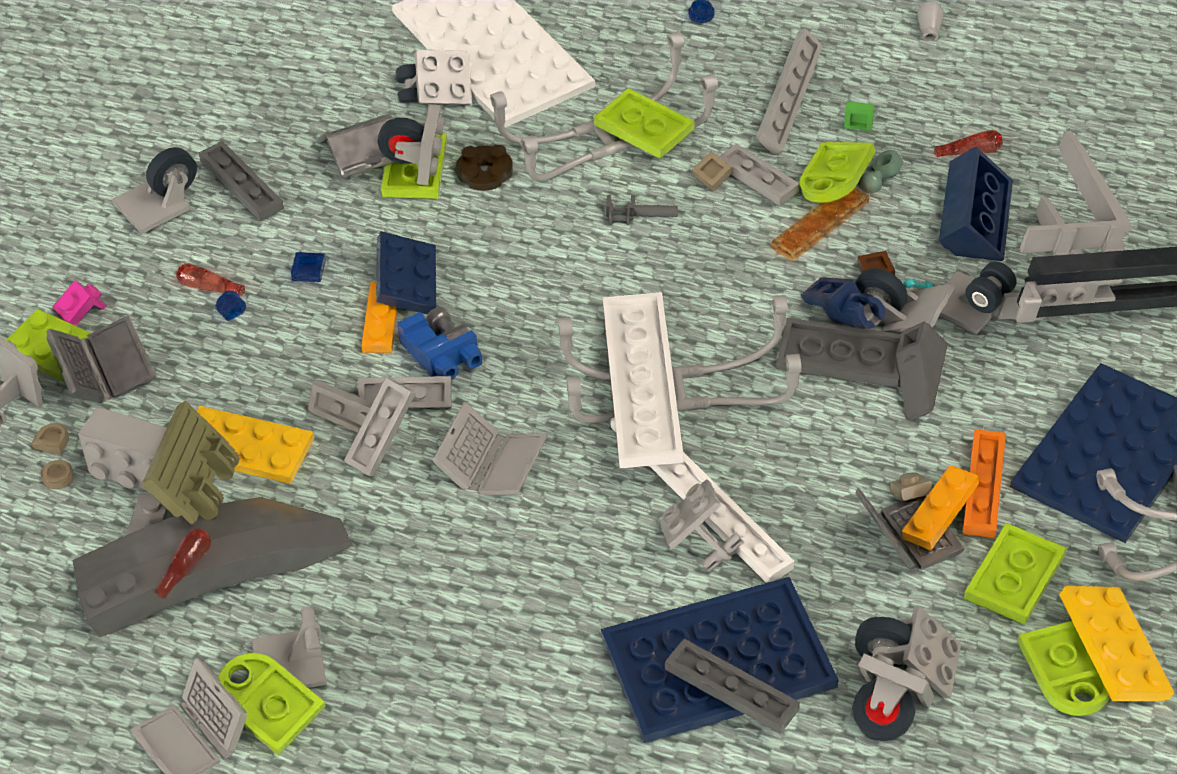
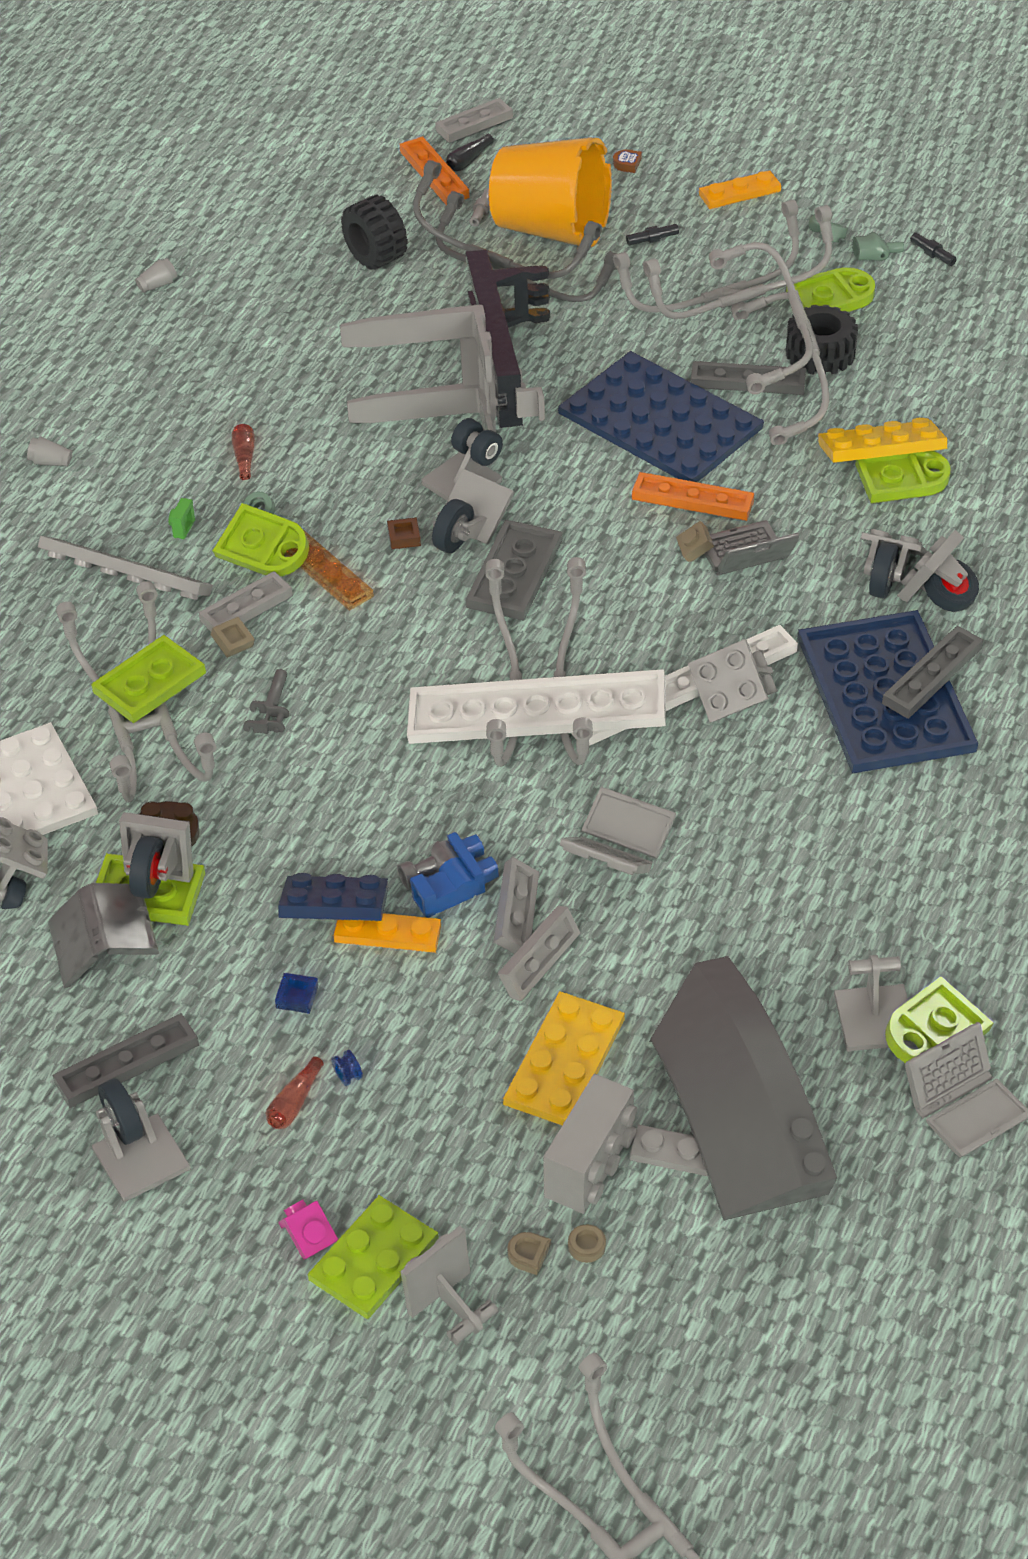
camera: 85 degrees left, 0 degrees up
flat silver piece [46,315,157,403] -> none
olive hinge [141,400,240,525] -> none
clear red piece [155,528,211,599] -> none
light grey plate [344,378,416,476] -> none
dark blue plate [801,277,886,329] -> none
dark grey slope [896,321,948,420] -> none
light orange plate [902,465,979,551] -> none
teal hinge [903,279,933,289] -> none
dark blue slope [939,146,1013,261] -> none
lime plate [964,523,1067,625] -> none

